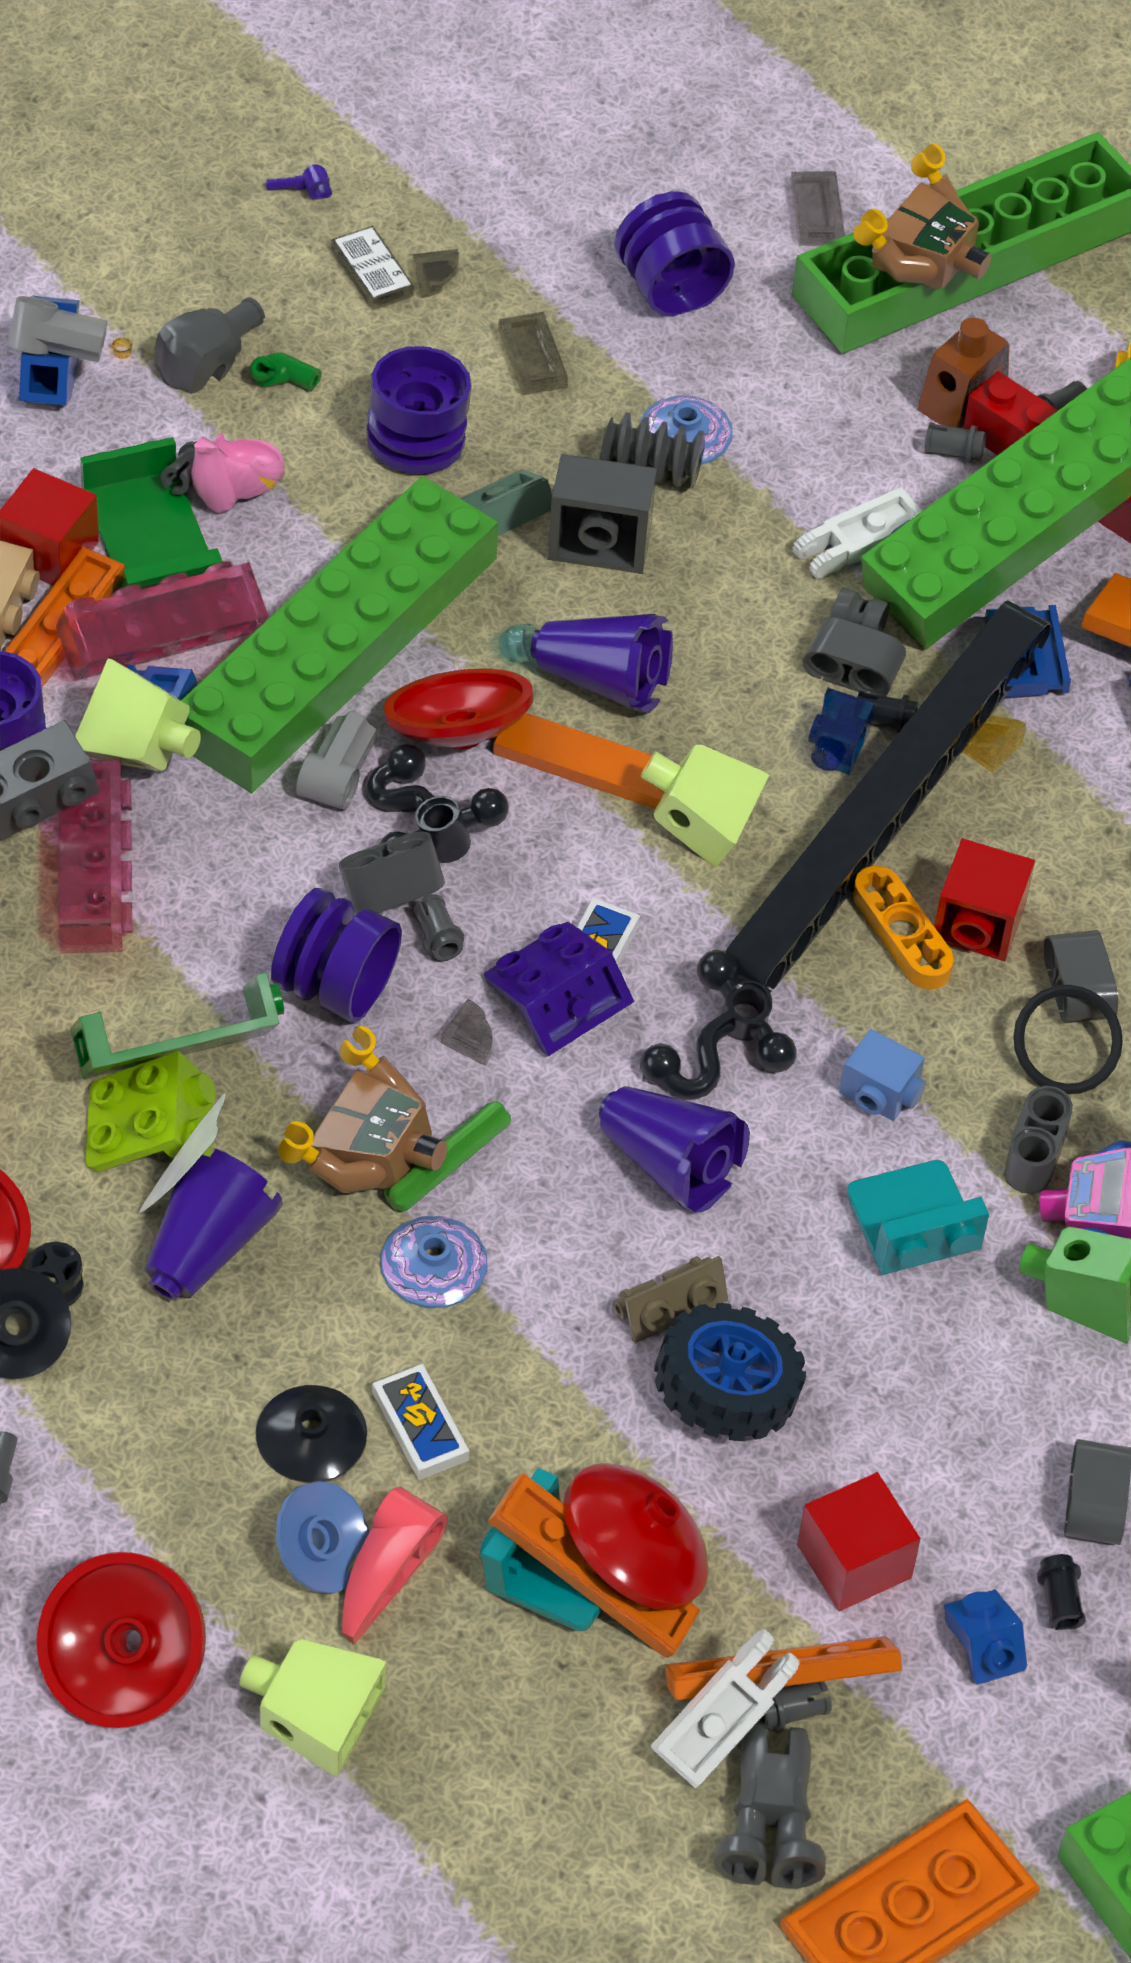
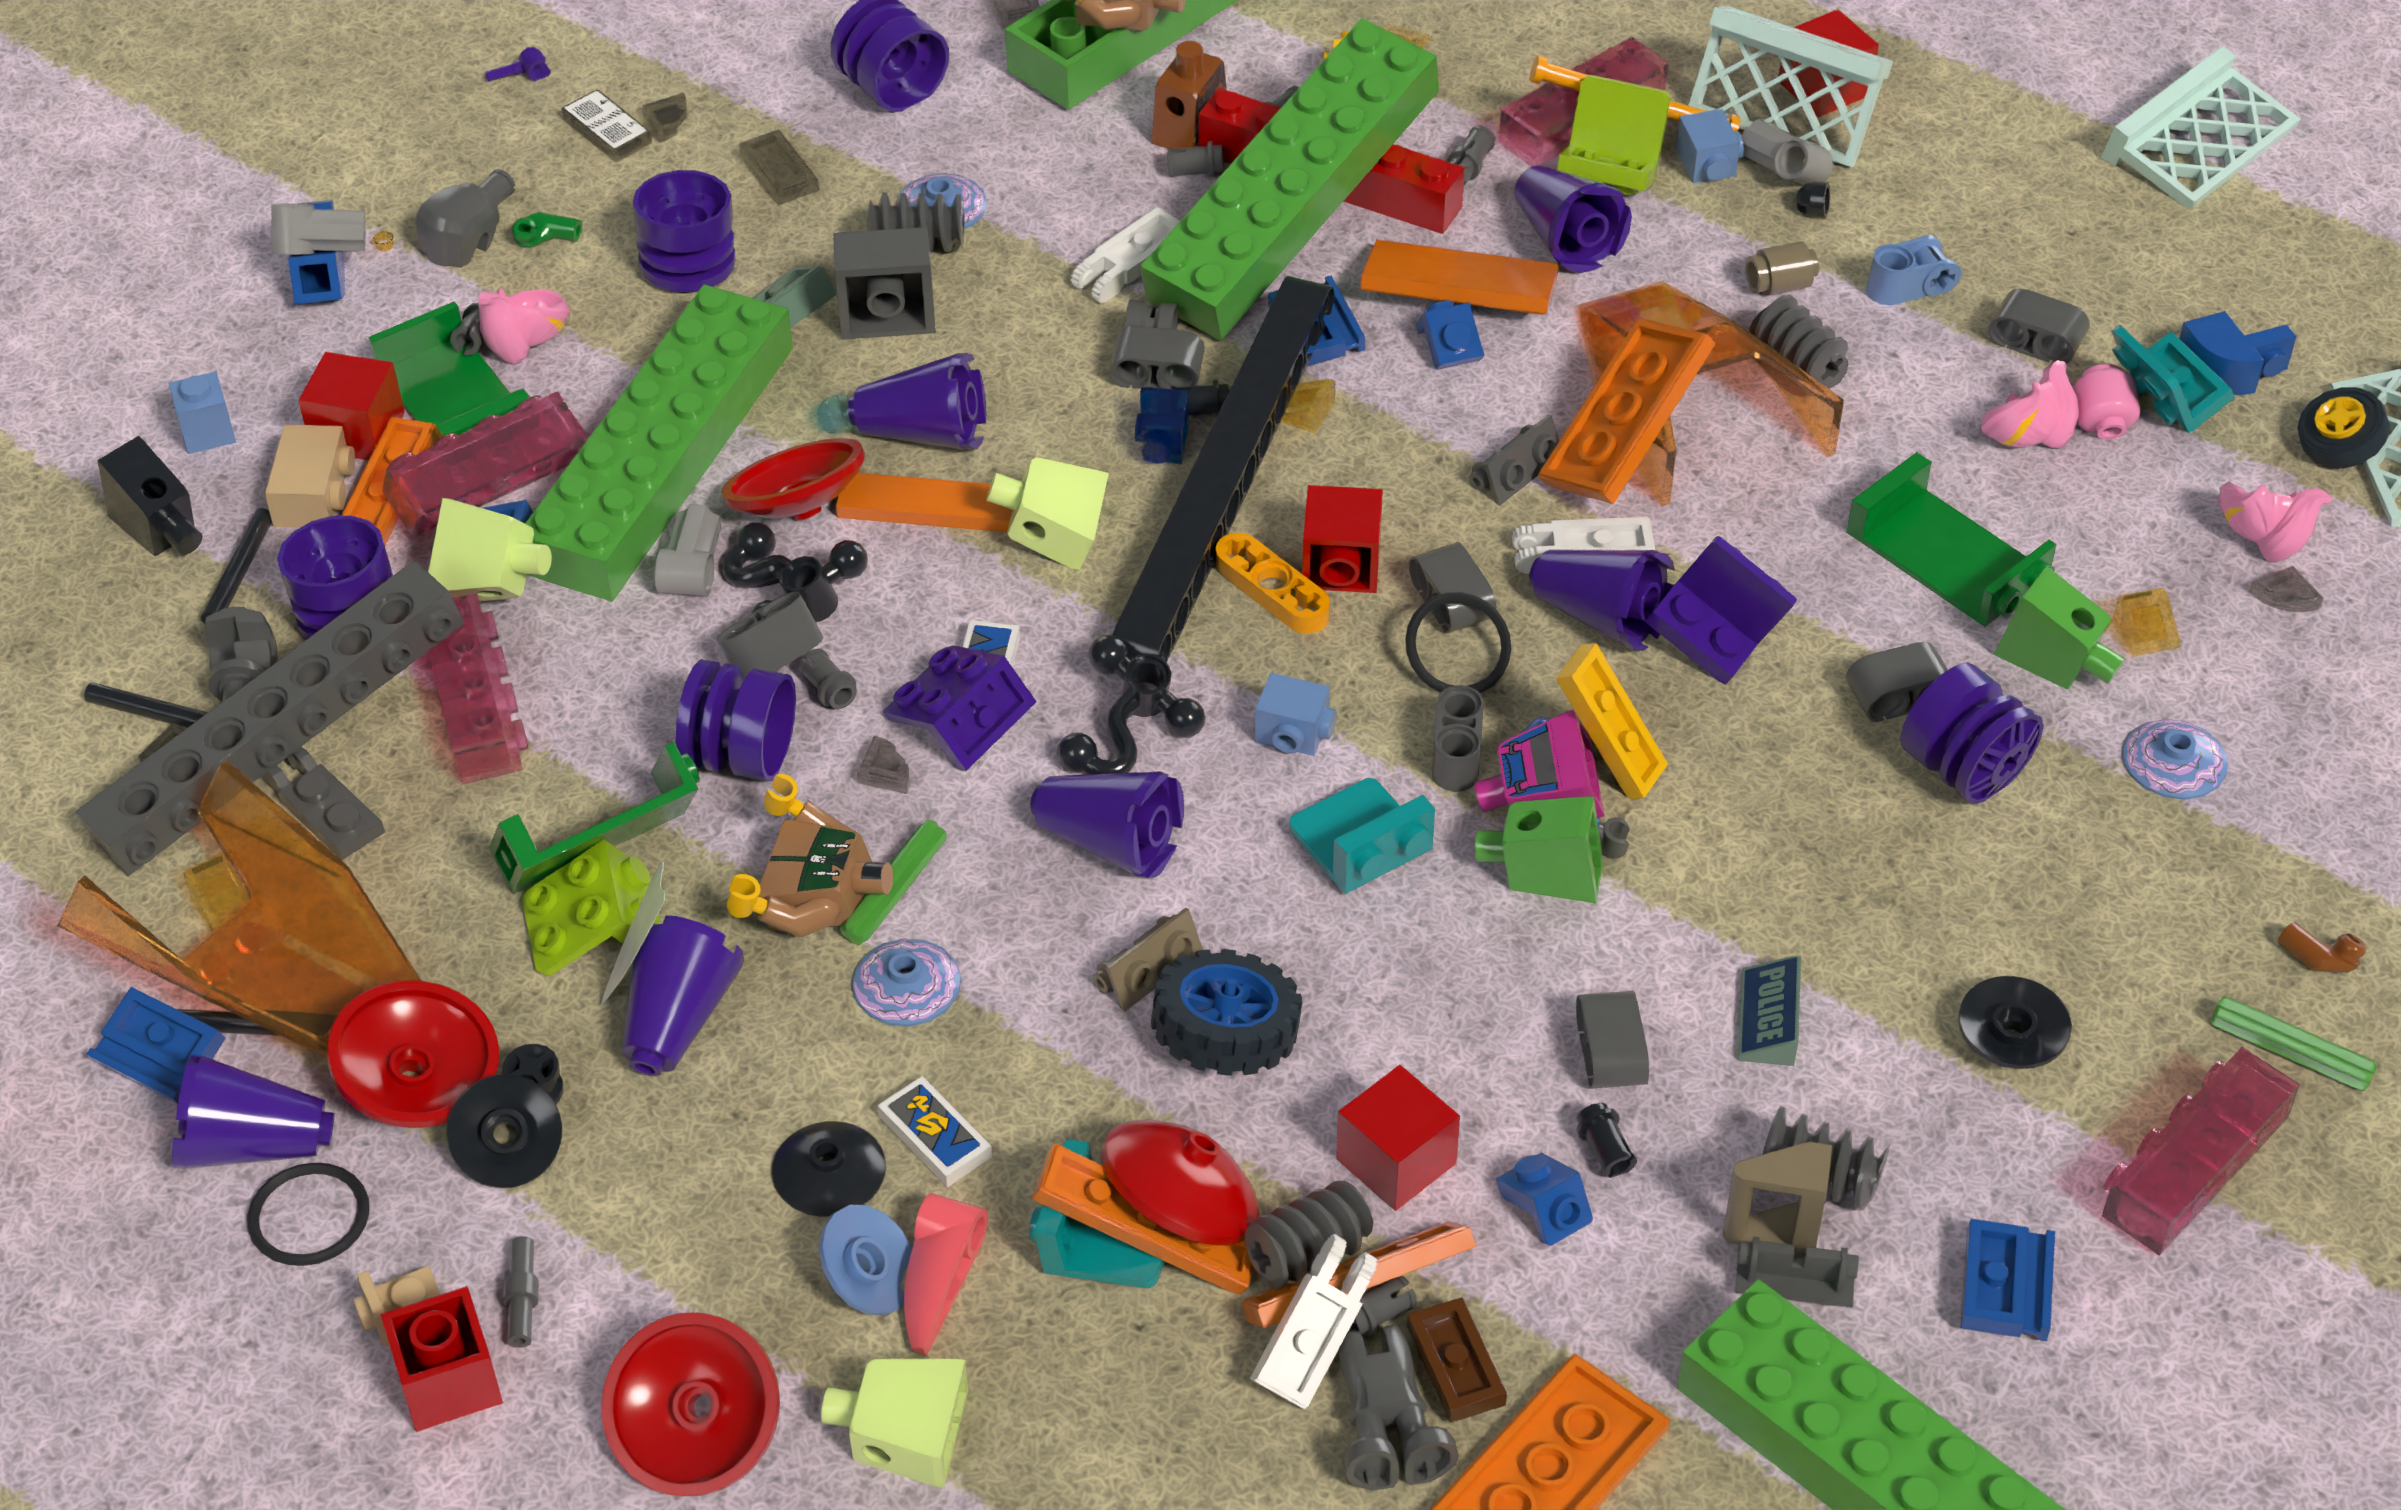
camera: 10 degrees left, 5 degrees down
none -> dark grey piece [1244,1181,1374,1290]
none -> reddish brown plate [1407,1297,1507,1423]

